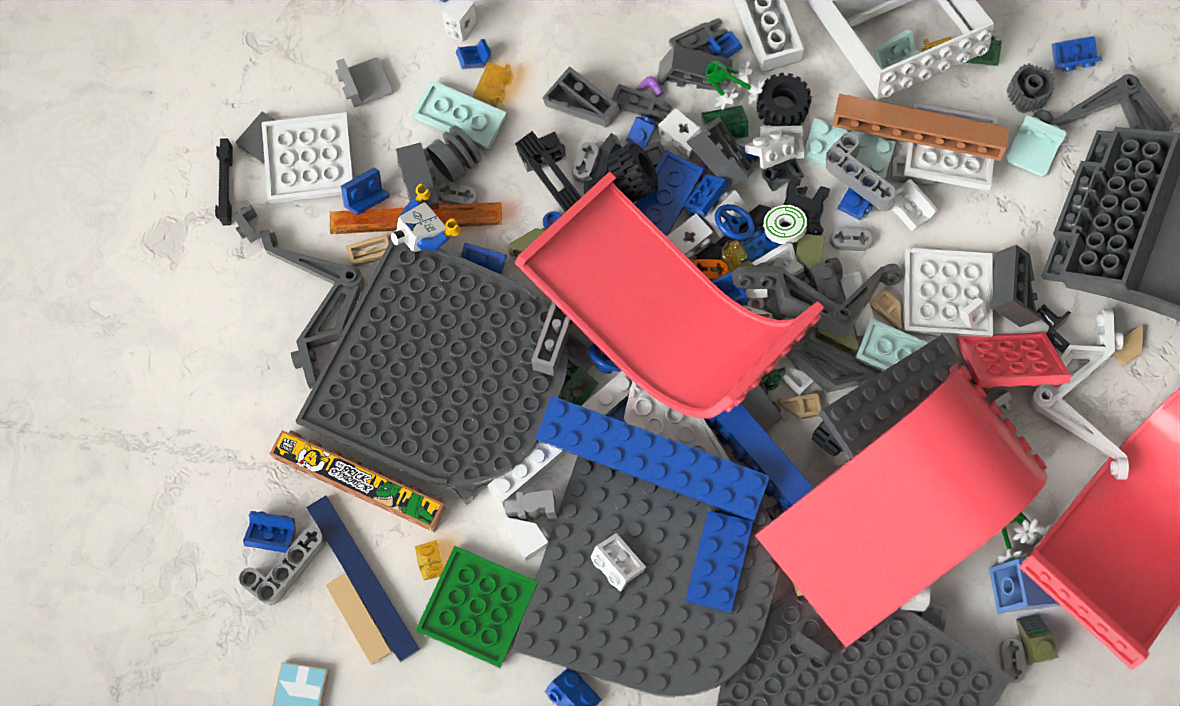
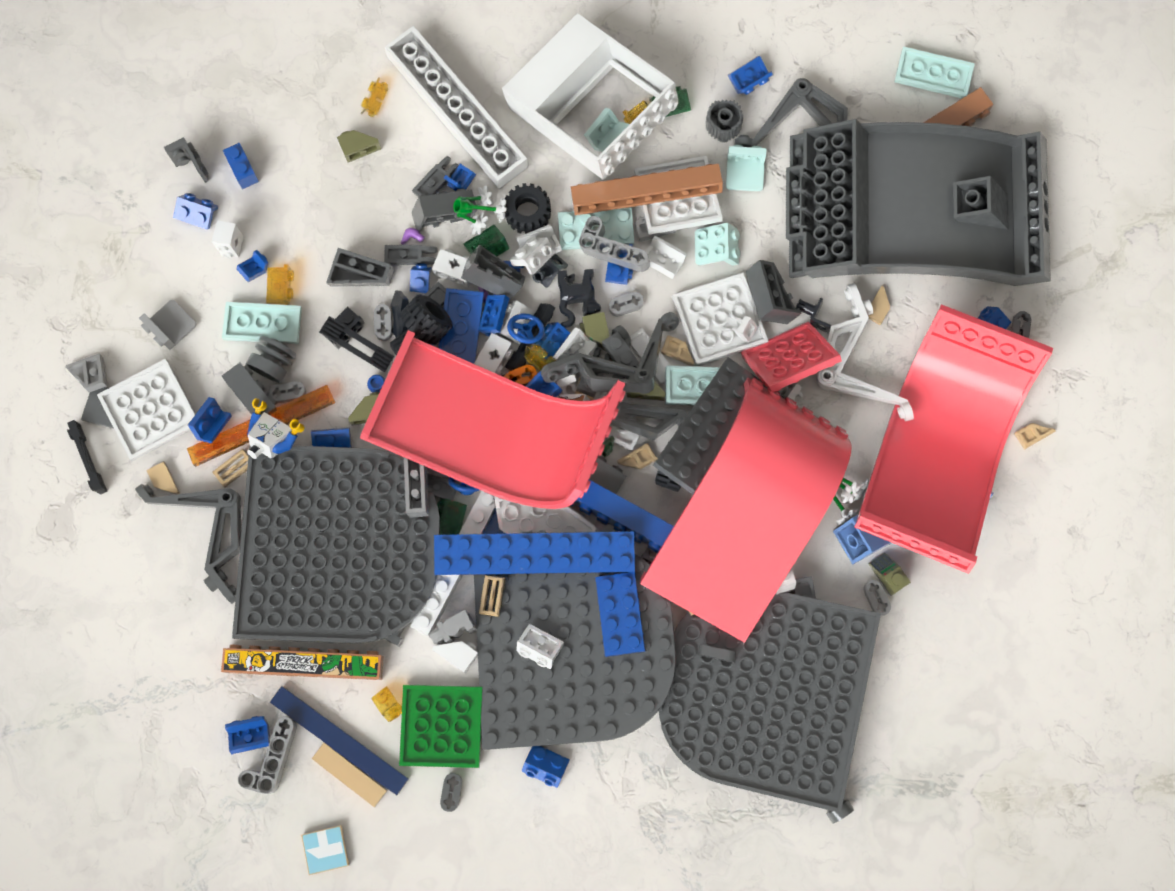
camera: 20 degrees left, 5 degrees up
flat silver bracket [233,205,258,243] -> none
white tile [764,205,807,244] -> none
none -> light grey wing [66,353,107,392]
none -> tan tile [146,462,180,494]
none -> dark grey beam [440,773,462,812]
none -> tan tile [479,575,506,617]
none -> light aqua bracket [695,223,740,266]

